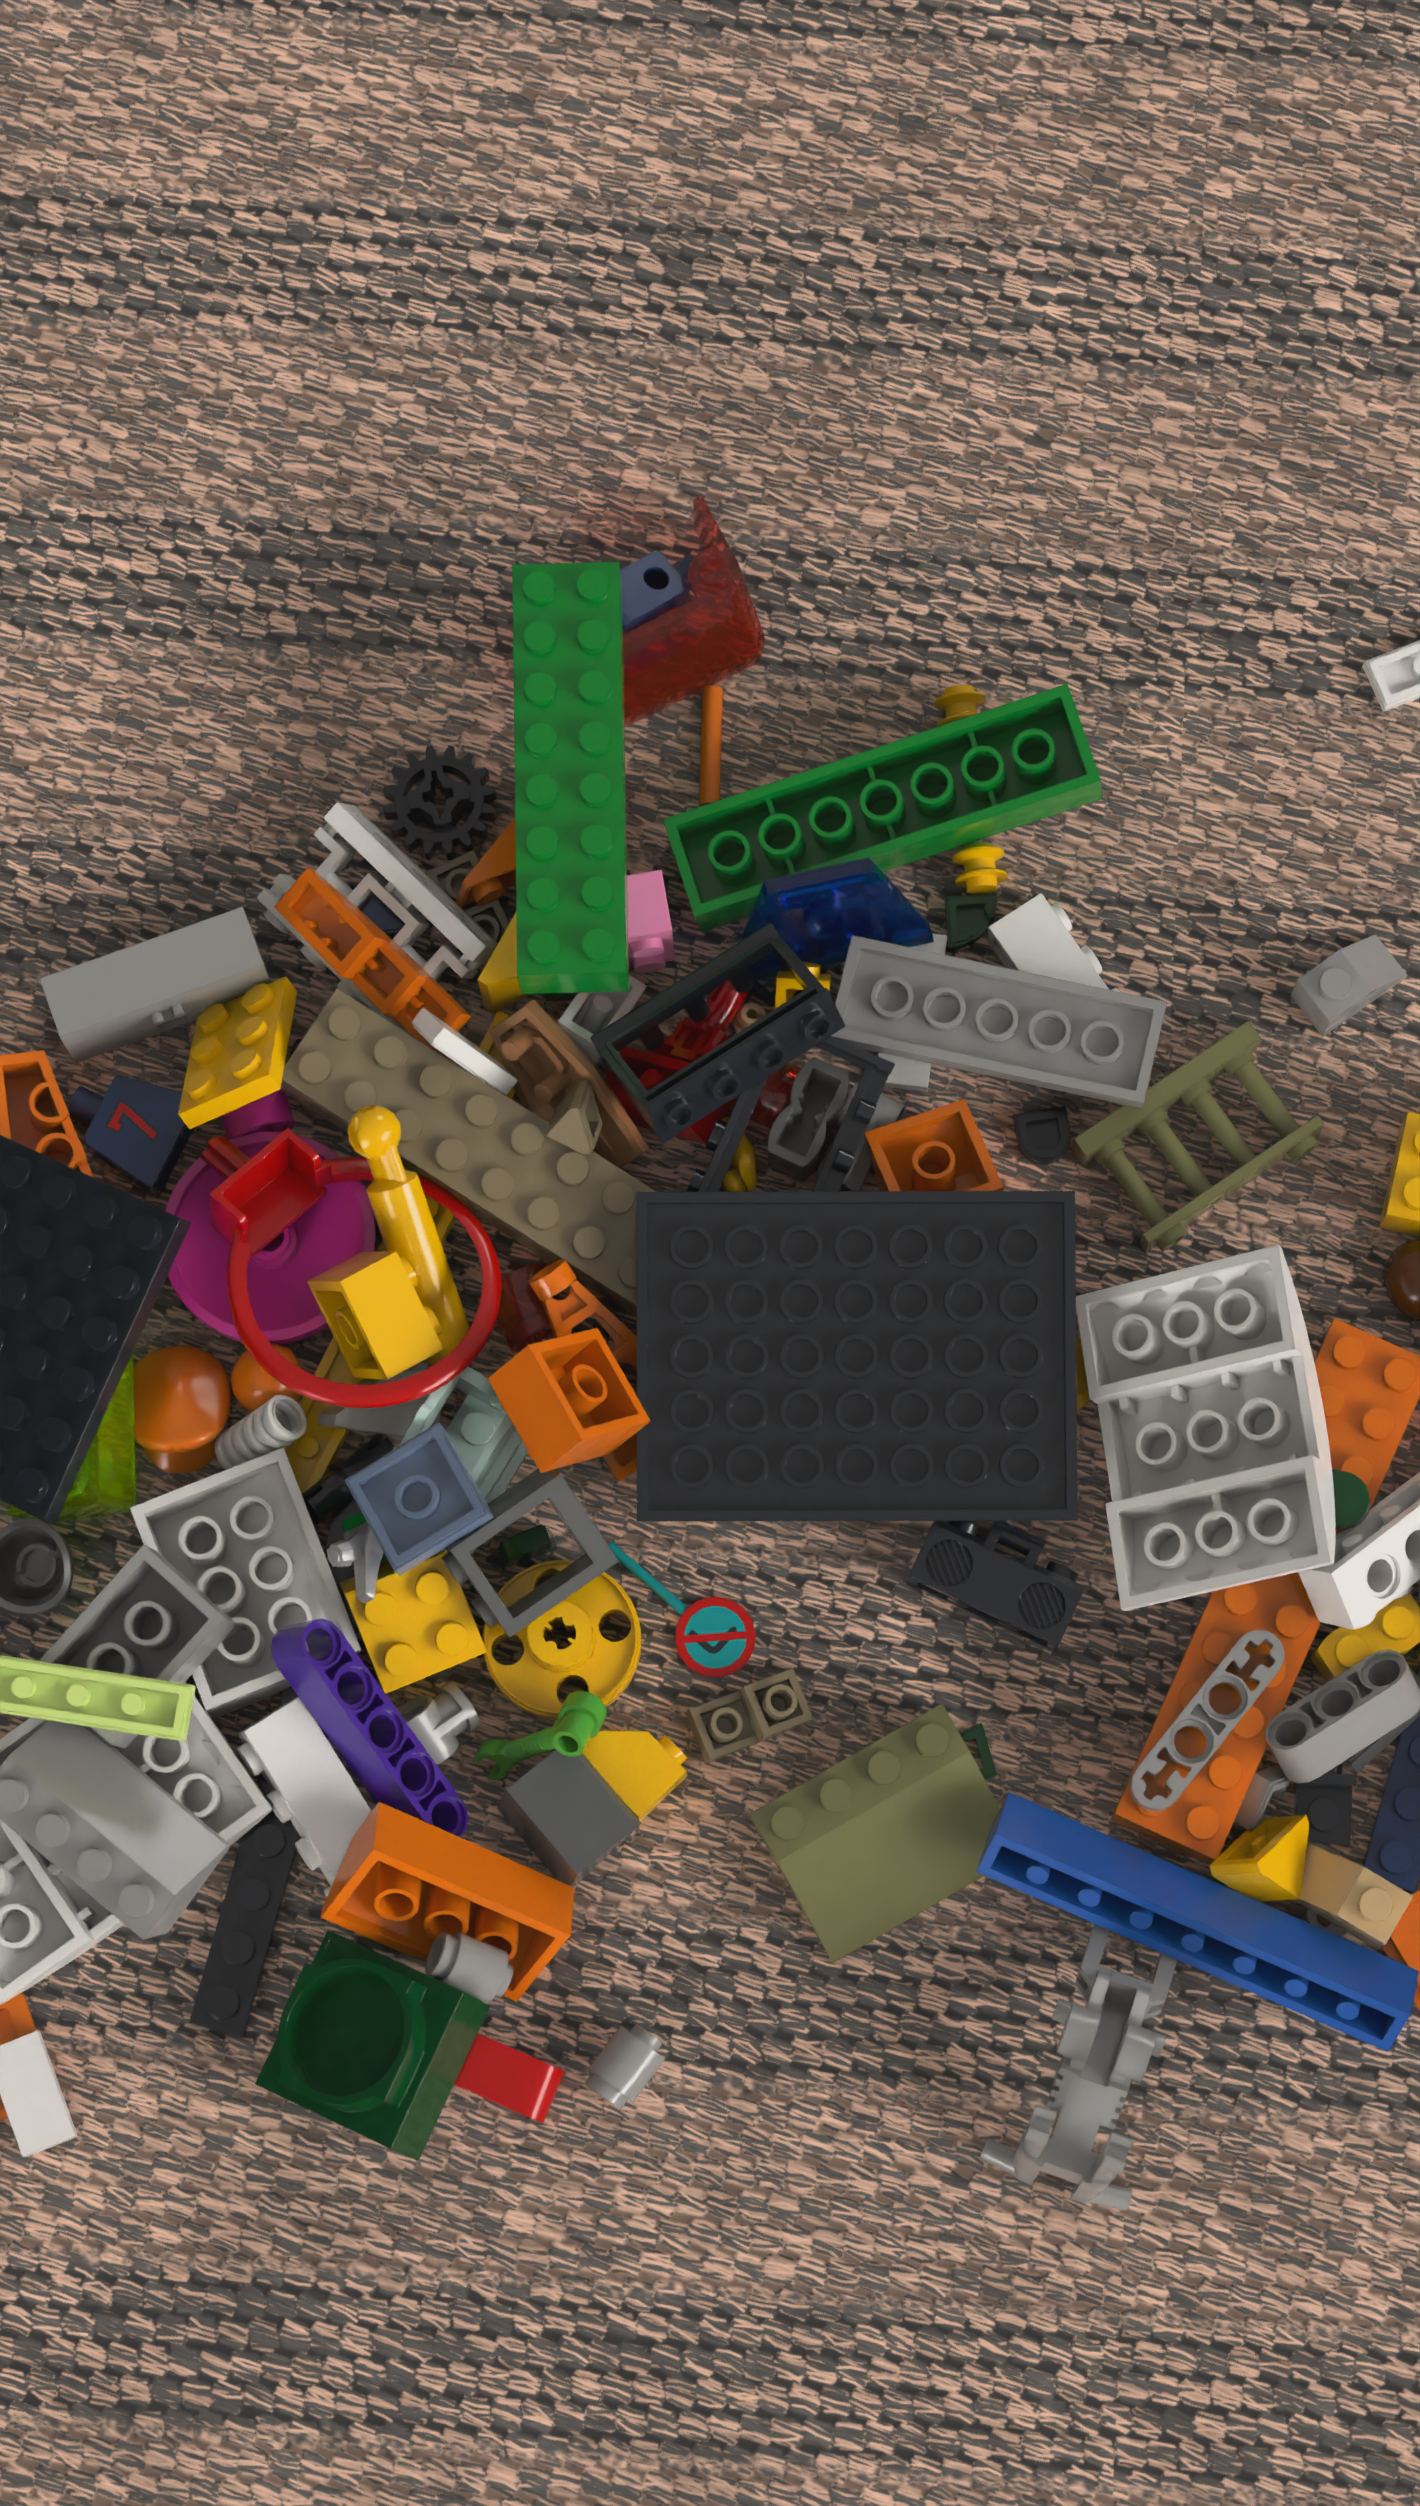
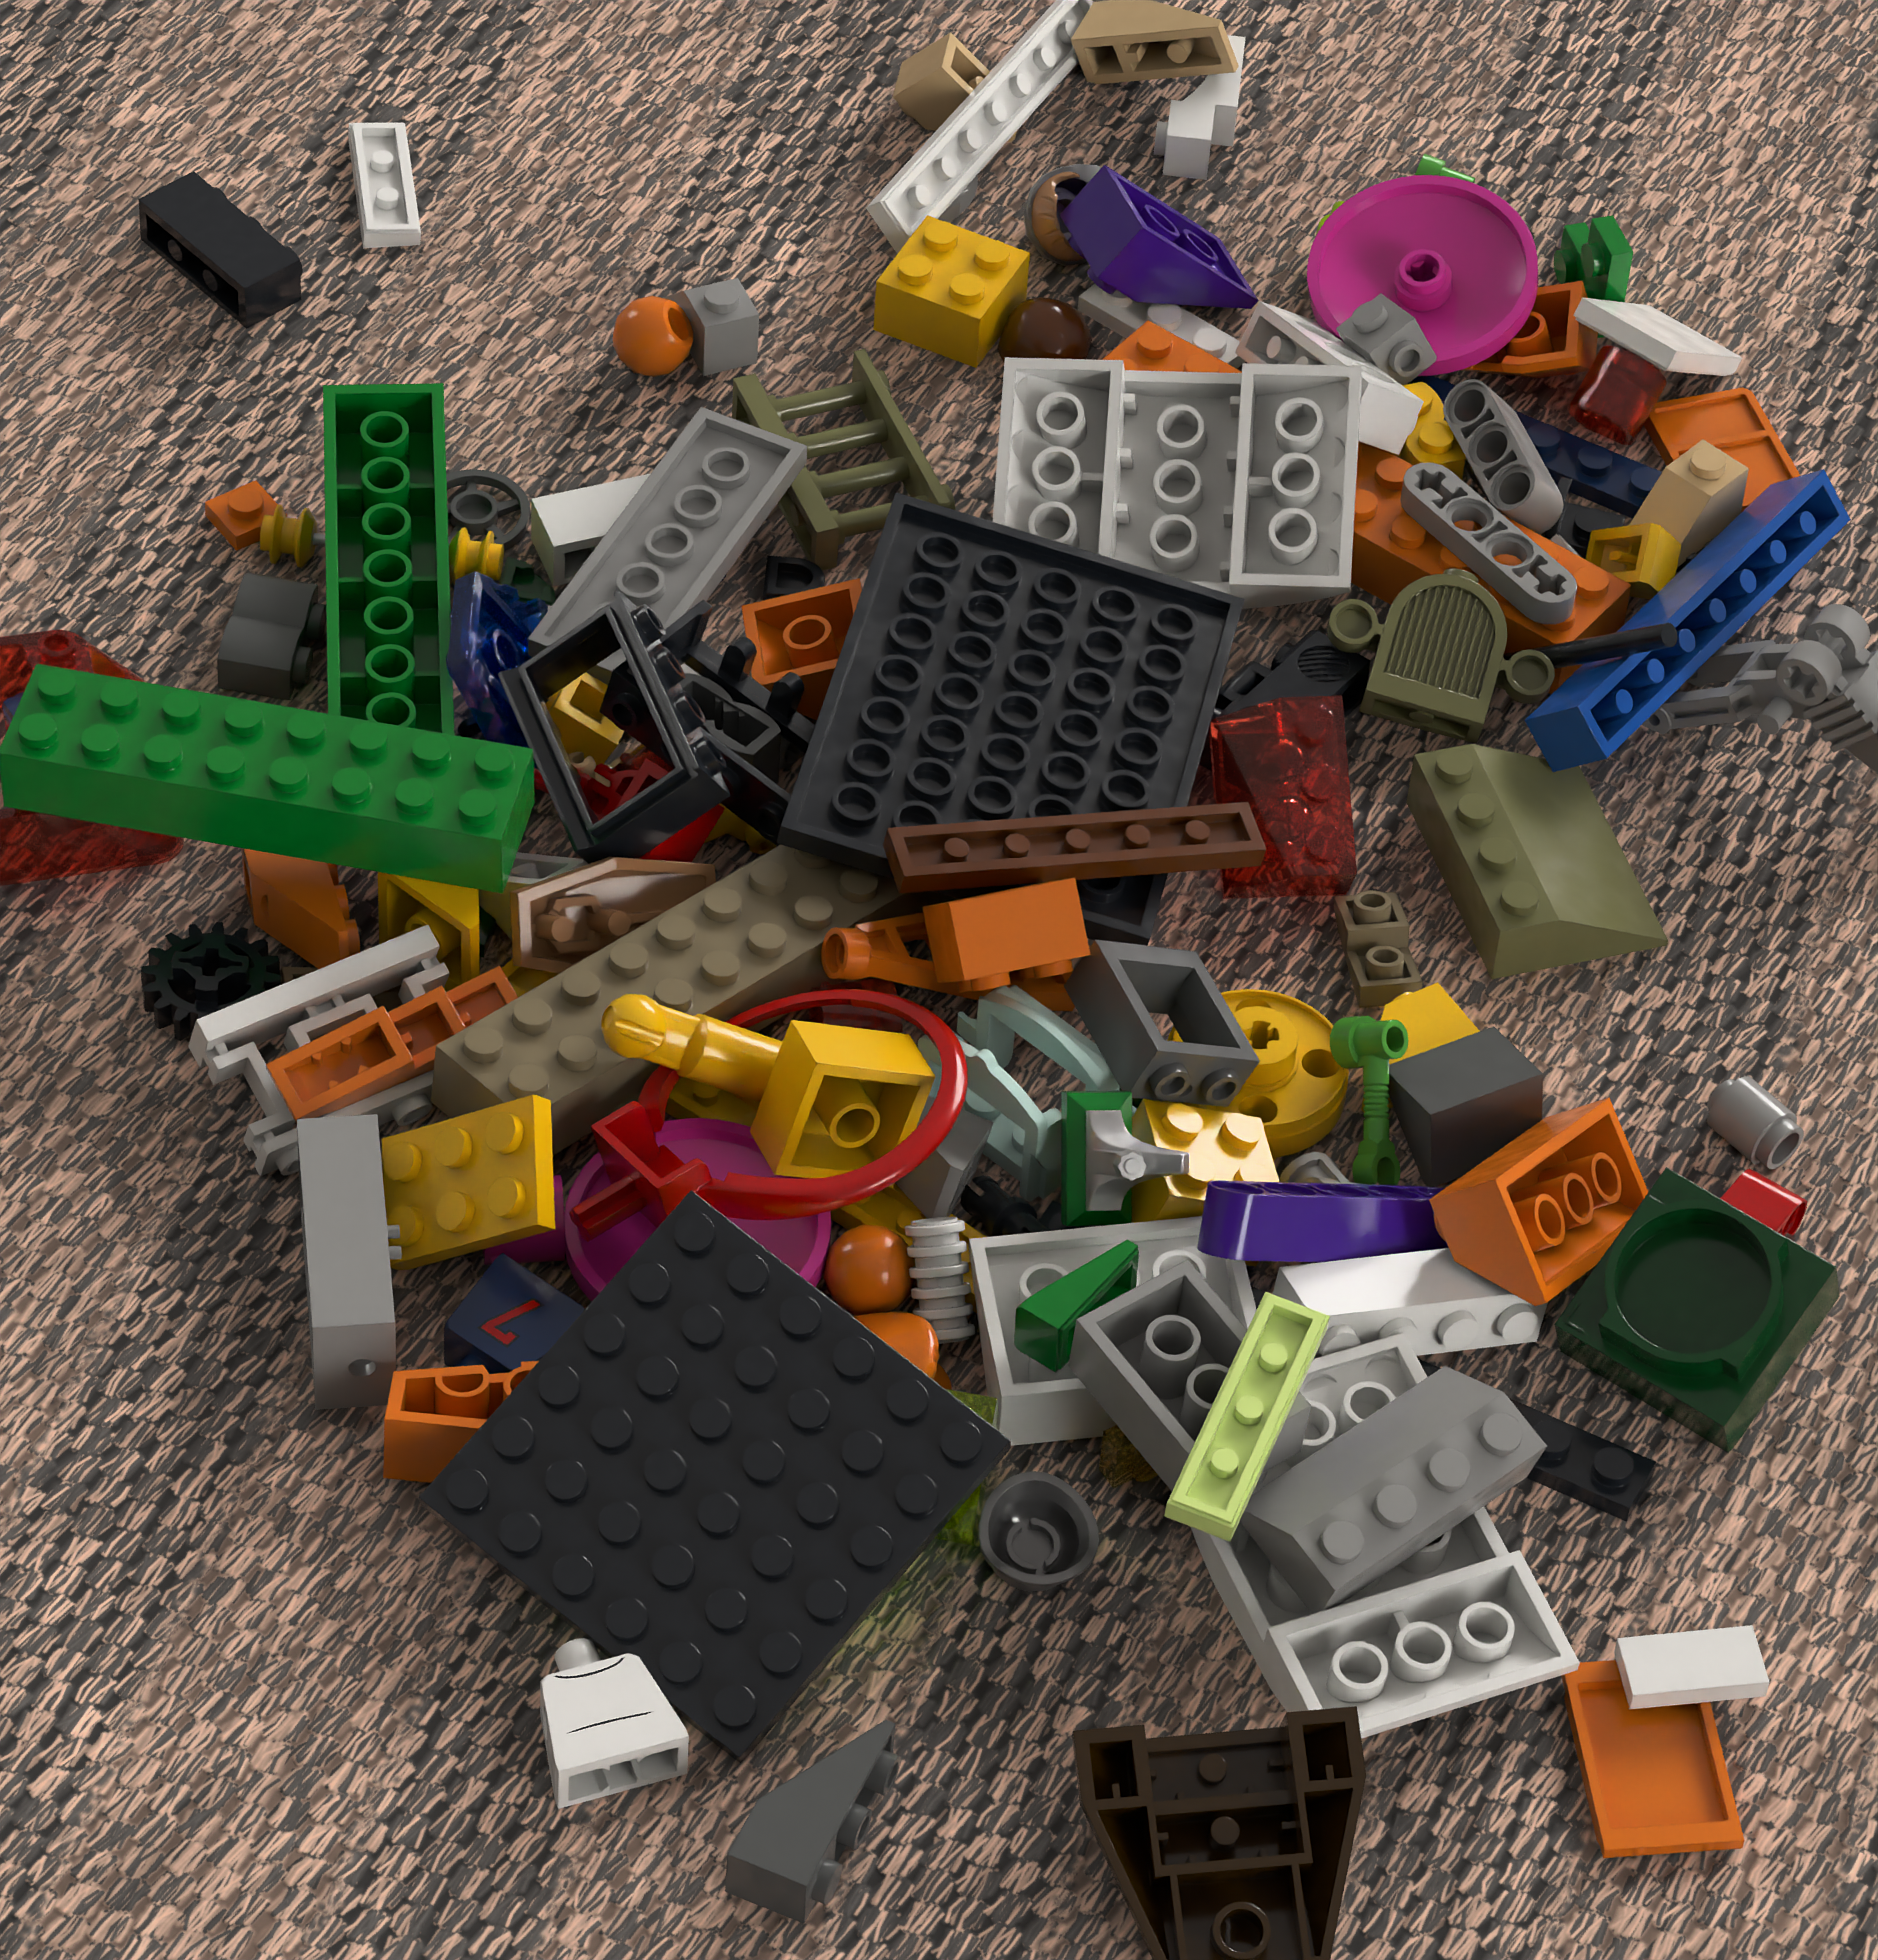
camera: 85 degrees left, 30 degrees down
sand blue tile [344,1422,495,1576] -> none
white tile [412,1007,518,1095] -> none
light grey brick [425,1932,513,2004] -> none
dark tan slope [546,1080,603,1155] -> none
piece [607,1542,756,1678] -> none
none -> black brick [138,171,303,329]
none -> orange plate [205,480,287,551]
none -> dark grey brick [217,572,327,700]
none -> dark grey wheel [446,469,530,551]
none -> orange piece [613,296,693,377]
none -> reddish brown plate [883,802,1266,893]
none -> green slope [1014,1239,1139,1373]
none -> clear red slope [1209,696,1357,899]
none -> olive piece [1327,568,1555,744]
none -> black bar [1503,623,1677,669]

